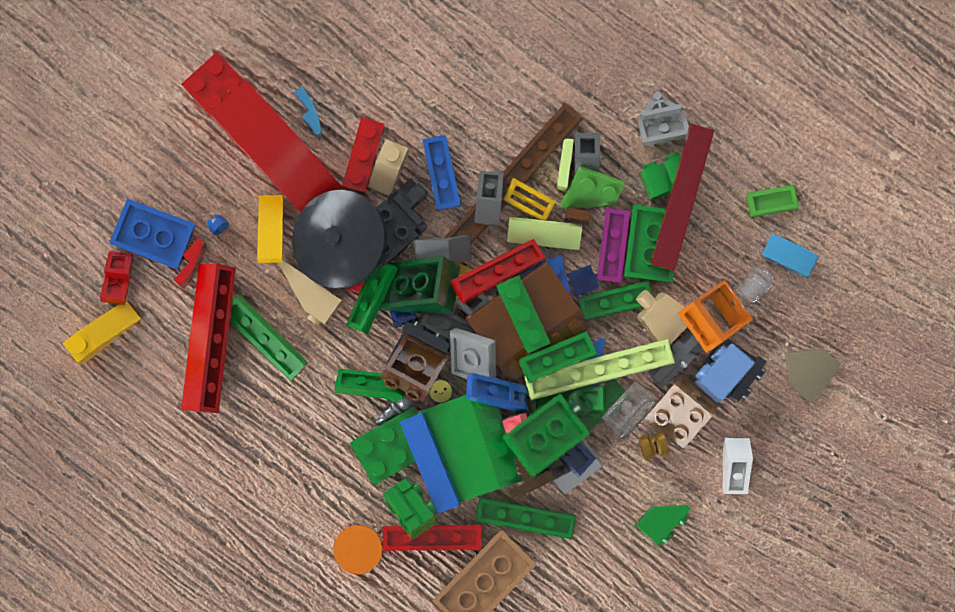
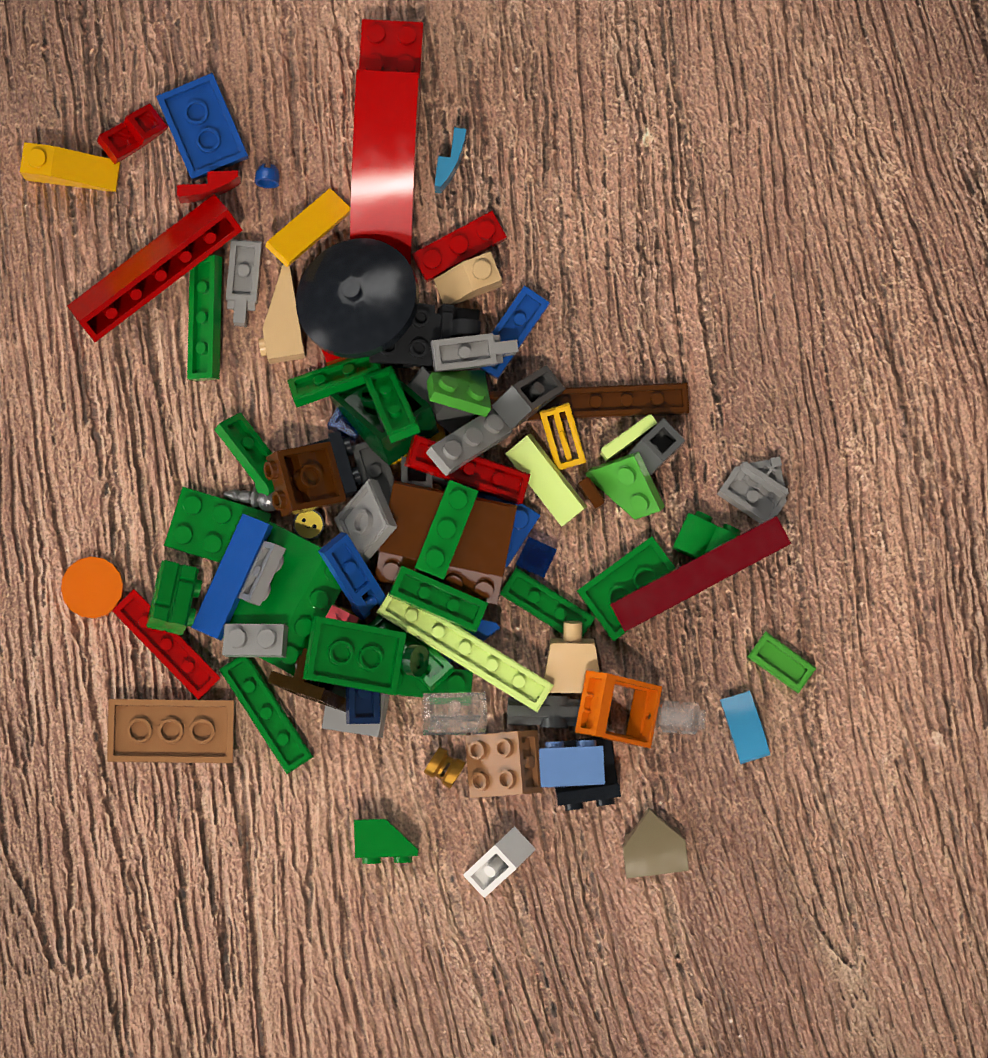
camera: 50 degrees right, 0 degrees up
magenta plate [596,208,630,284] -> none
none -> light grey plate [222,624,288,658]
none -> light grey hinge [226,239,263,327]
none -> light grey plate [238,541,286,606]
none -> green tile [363,366,420,443]
none -> bright green wing [426,370,491,417]
none -> light grey plate [426,408,513,476]
none -> light grey hinge [430,333,519,372]

